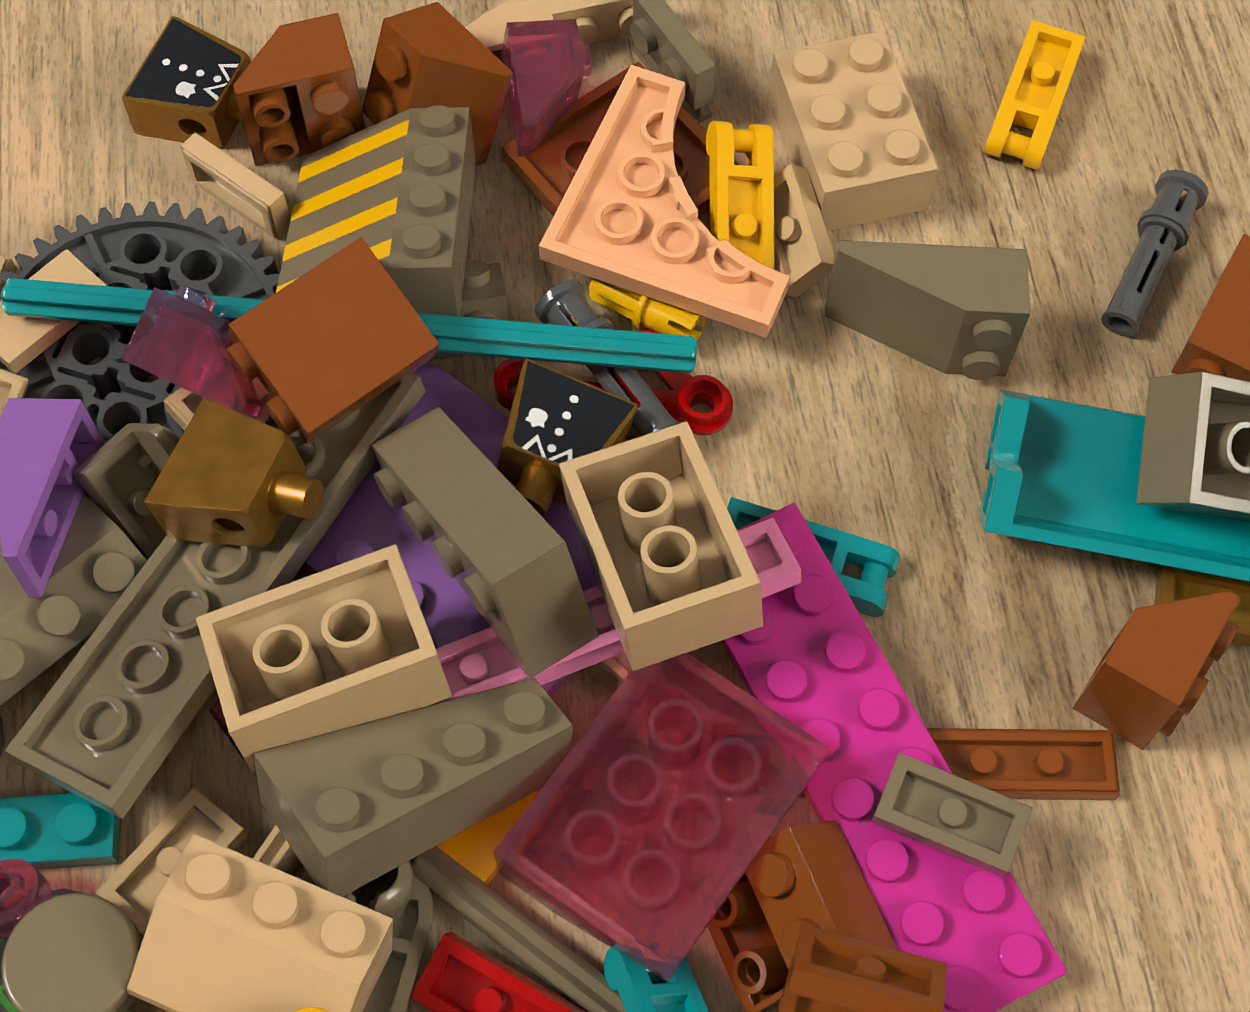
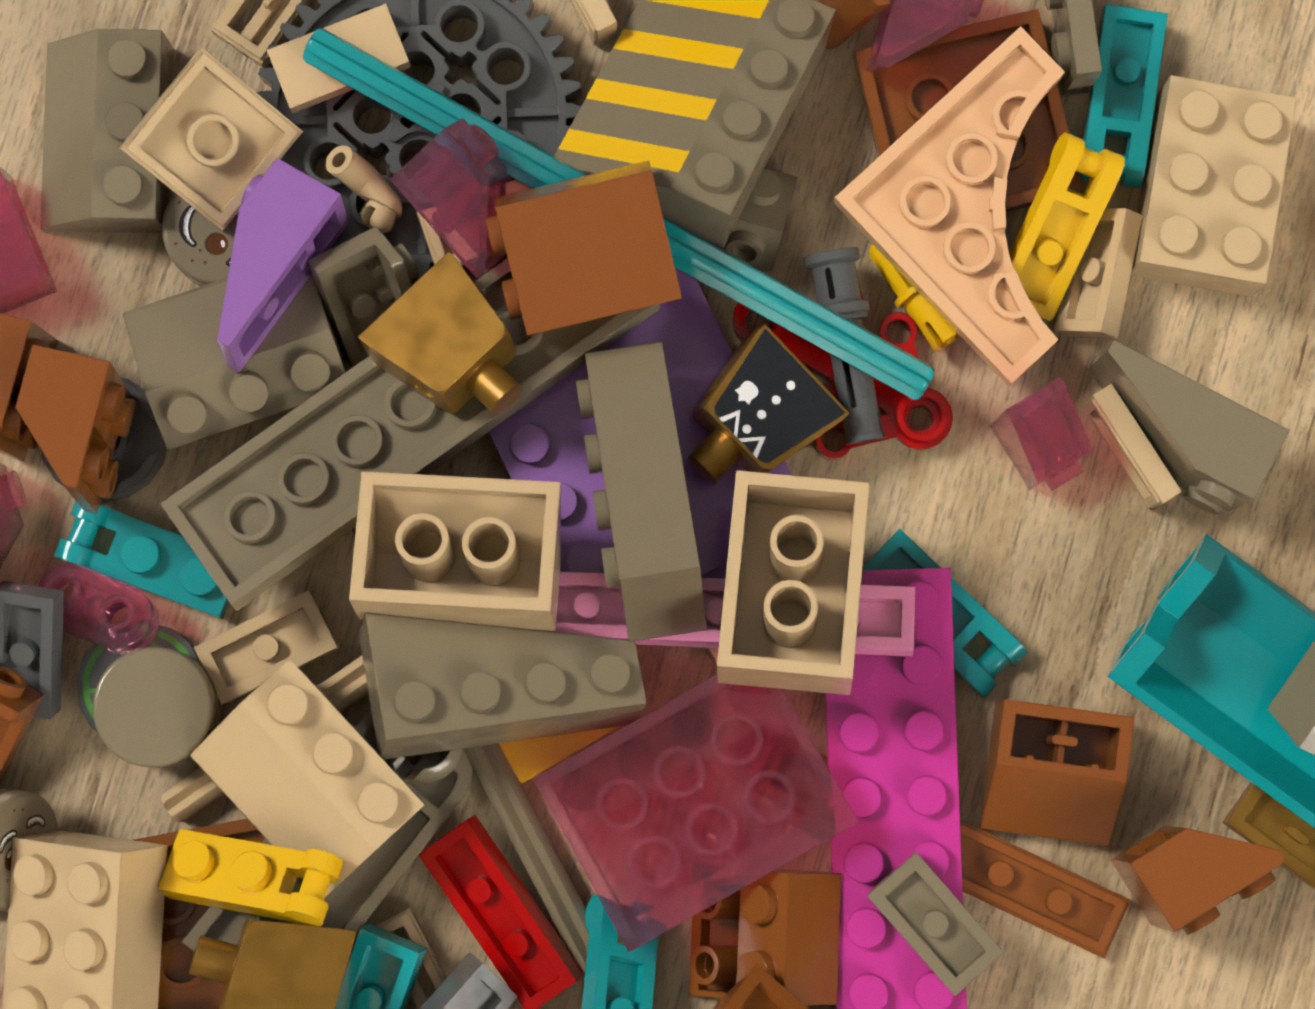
camera: 25 degrees right, 20 degrees up
none -> tan arm [326,145,403,234]
none -> dark orange slope [979,699,1135,846]
none -> clear pink slope [990,376,1093,491]
none -> teal plate [1080,4,1168,189]
none -> tan tile [1083,384,1182,509]

